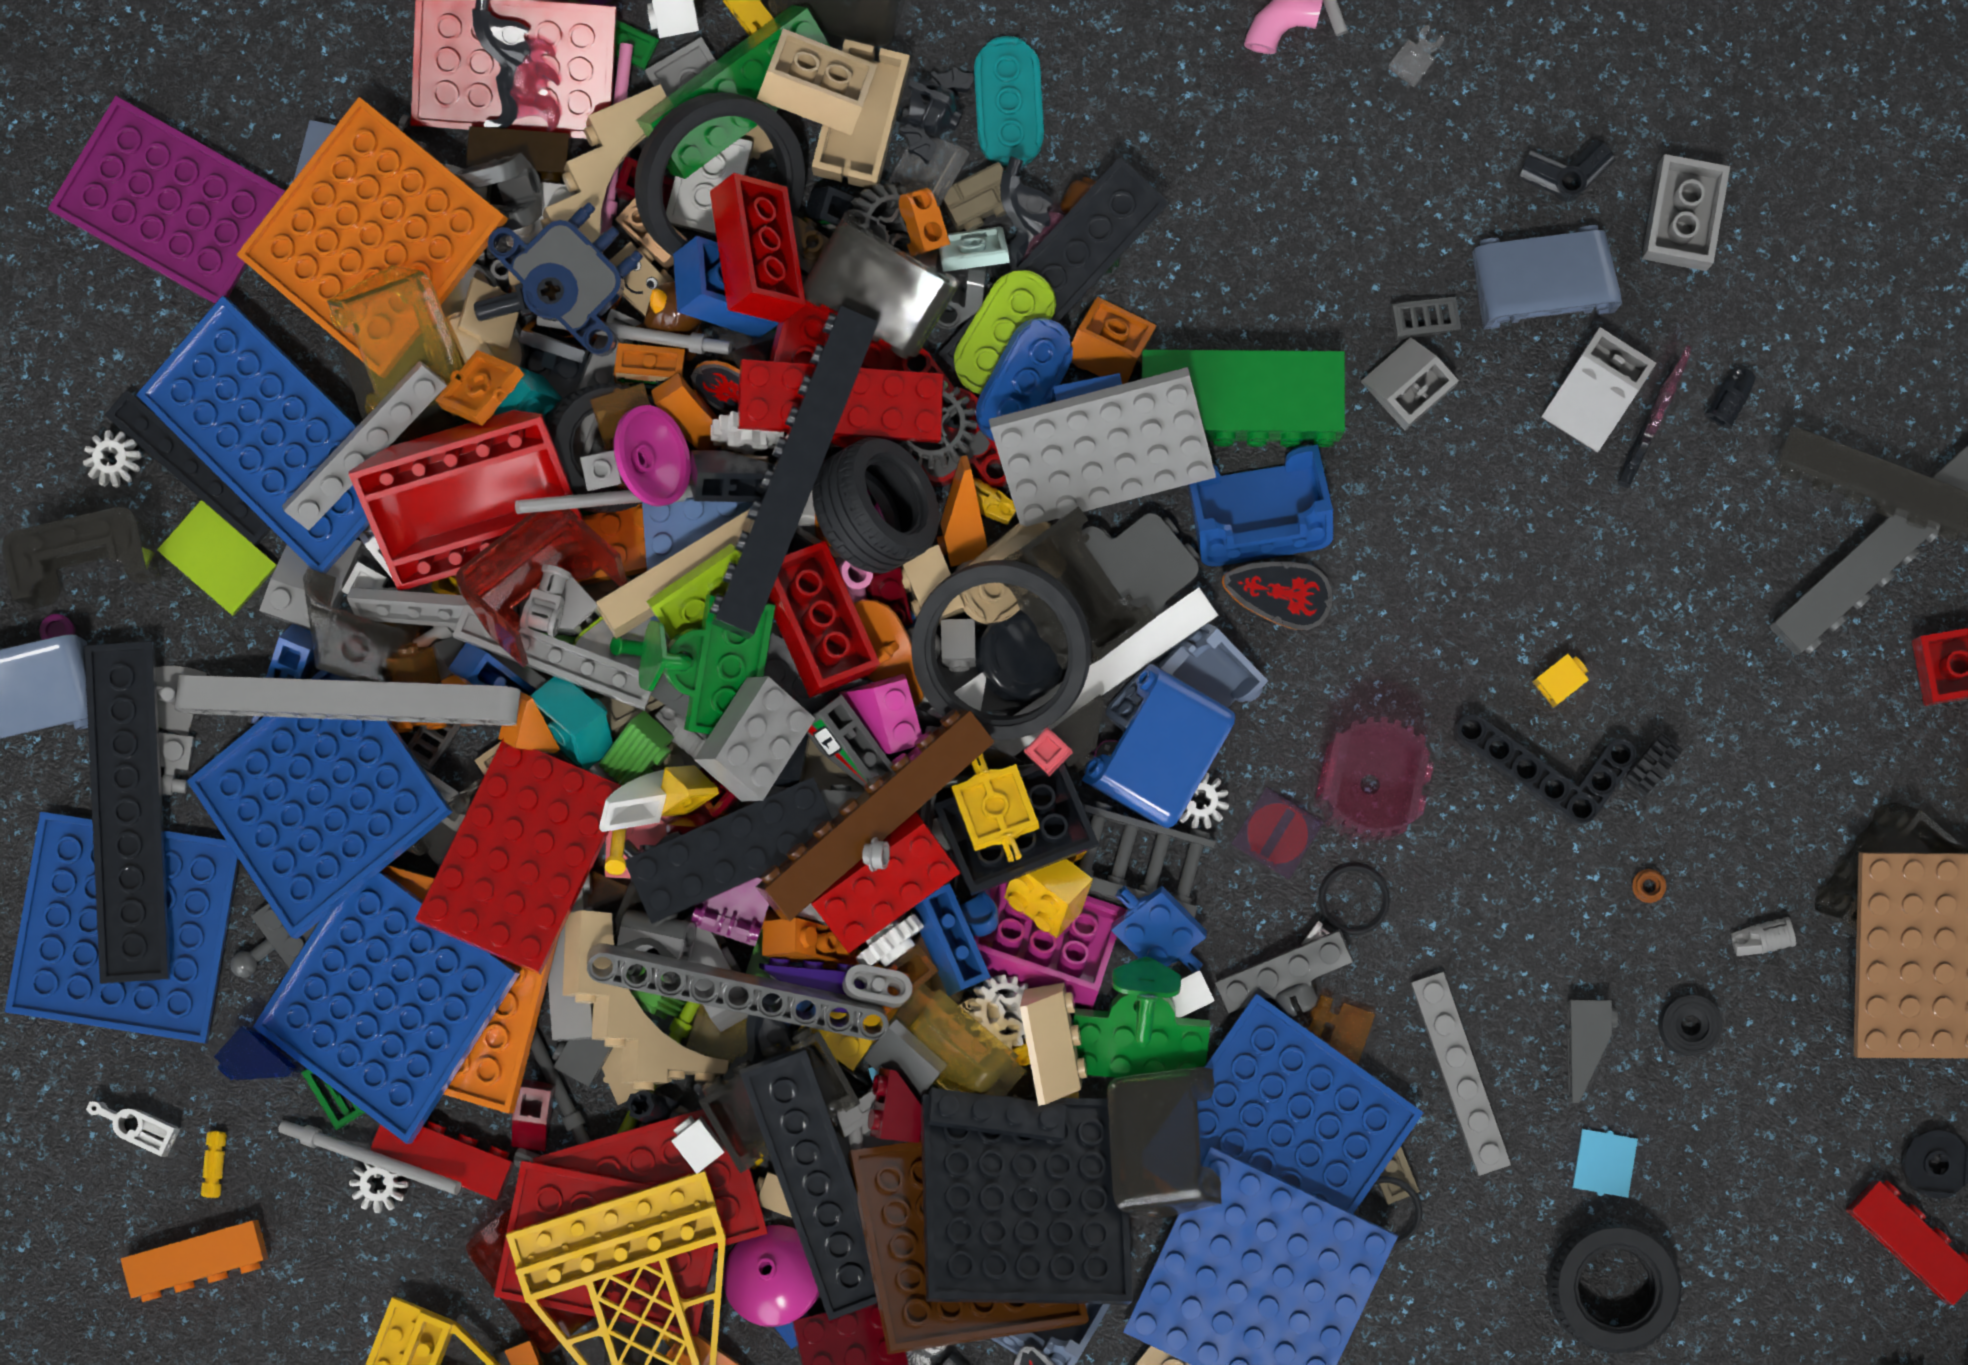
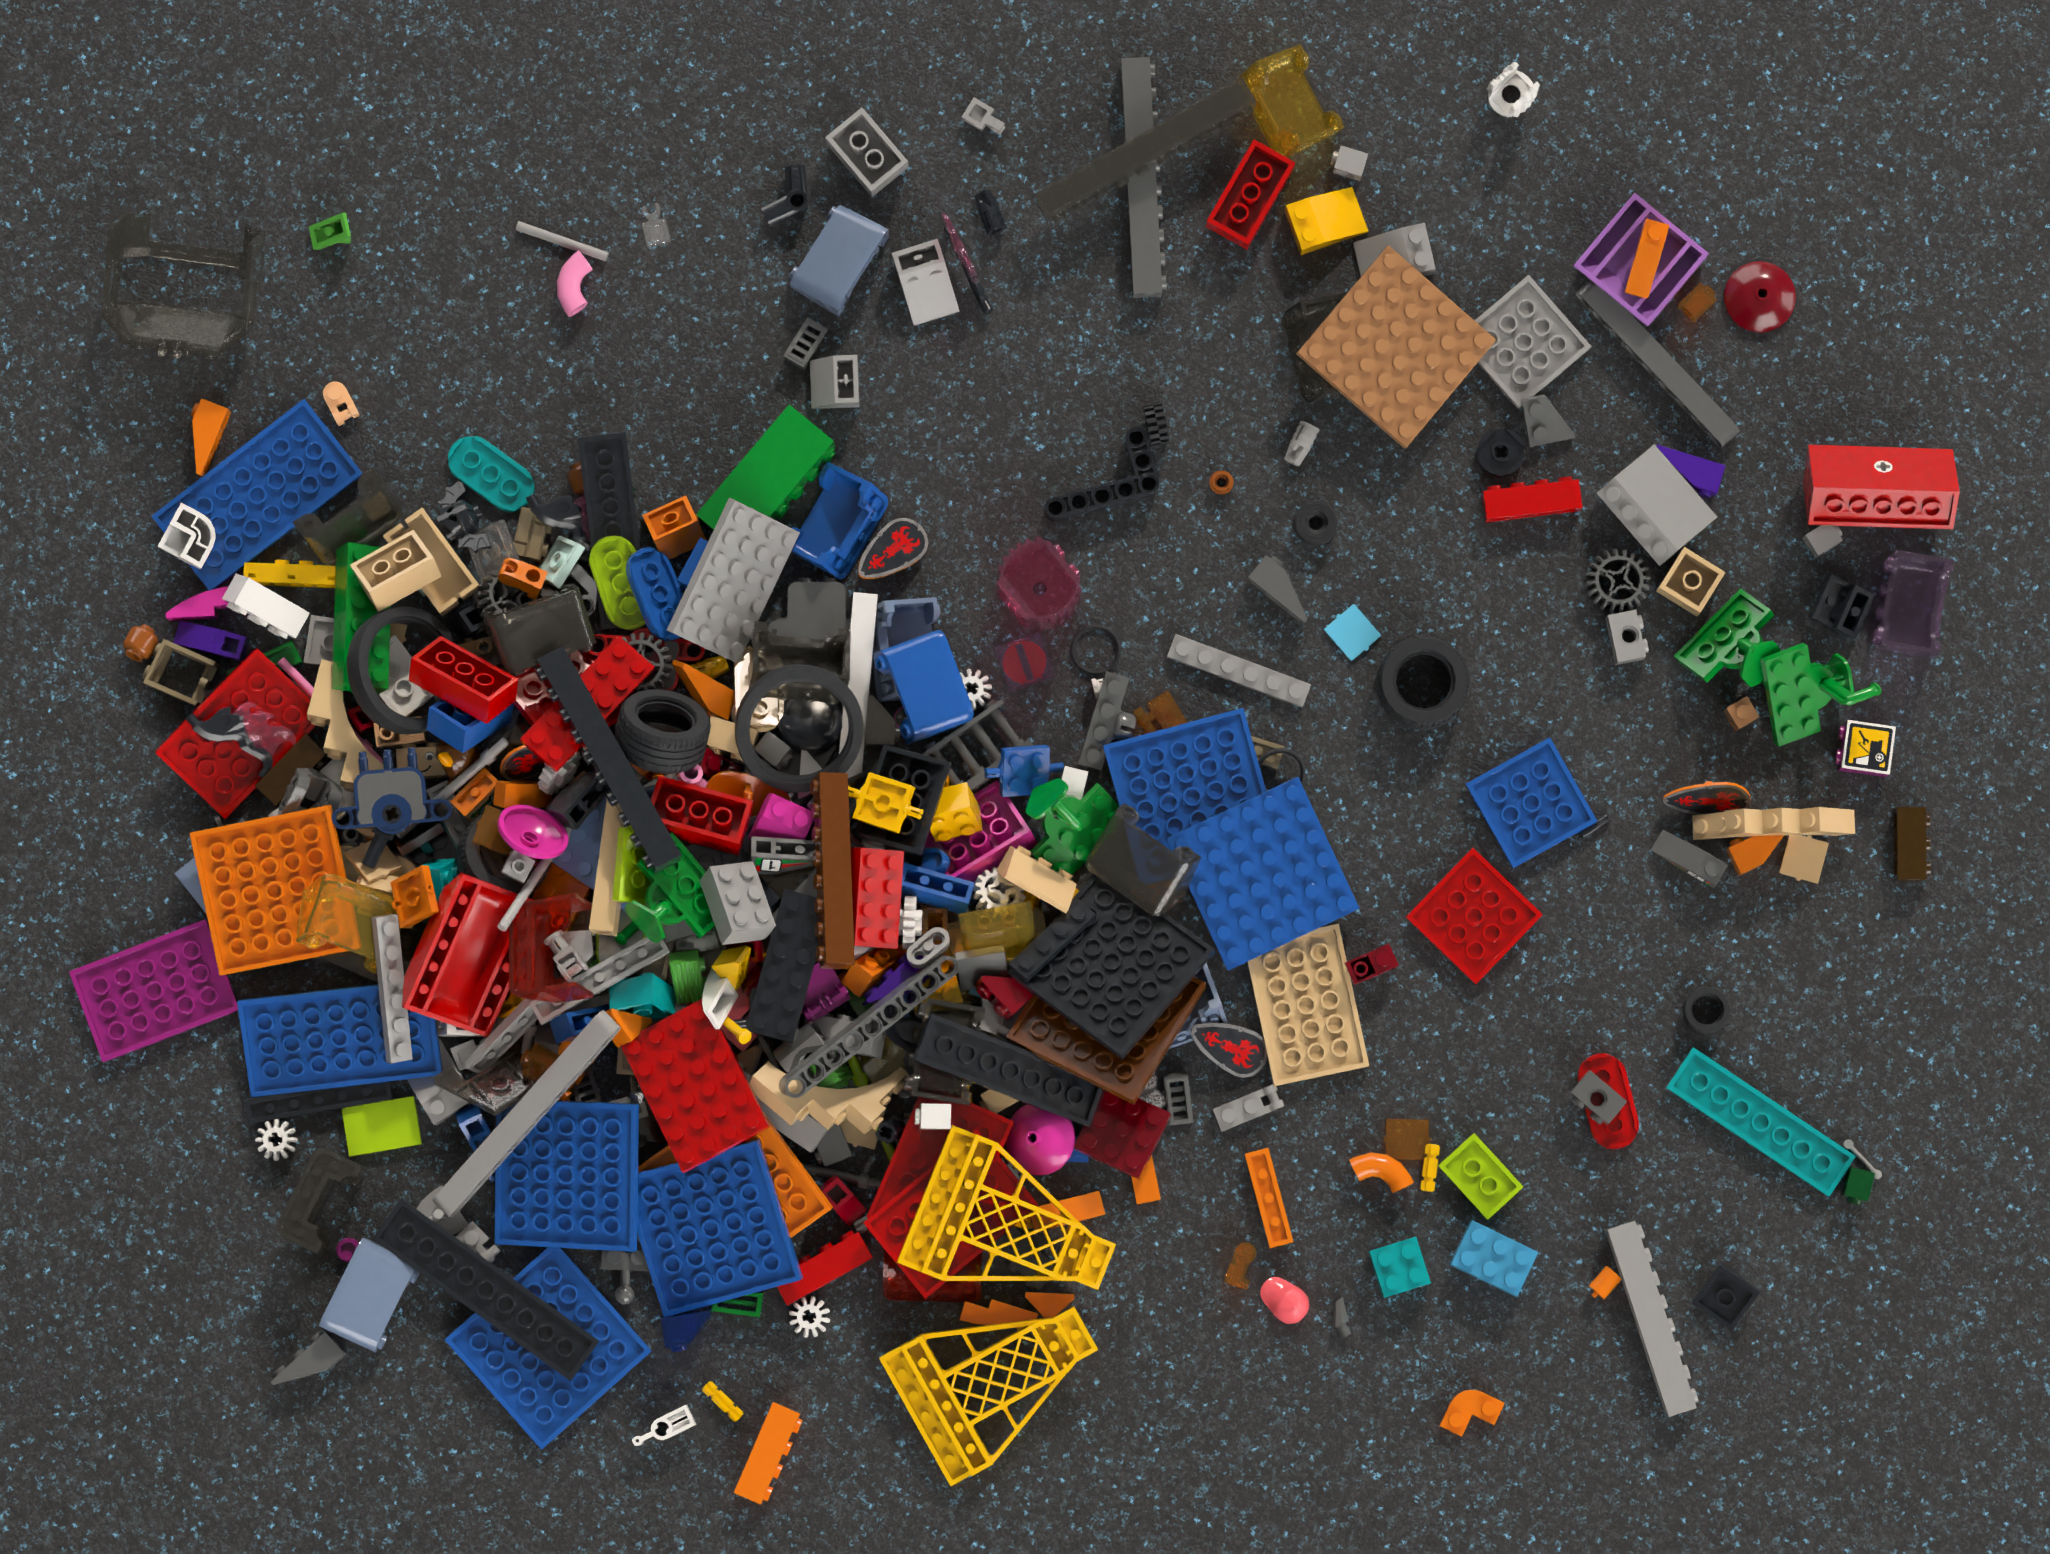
camera: 50 degrees left, 0 degrees up
light grey bar [279,1120,461,1195] -> none
light grey plate [862,837,890,872] -> none
coral tile [1024,727,1073,776] -> none
yellow brick [1532,654,1589,708] -> none
none -> light grey plate [961,97,1005,135]

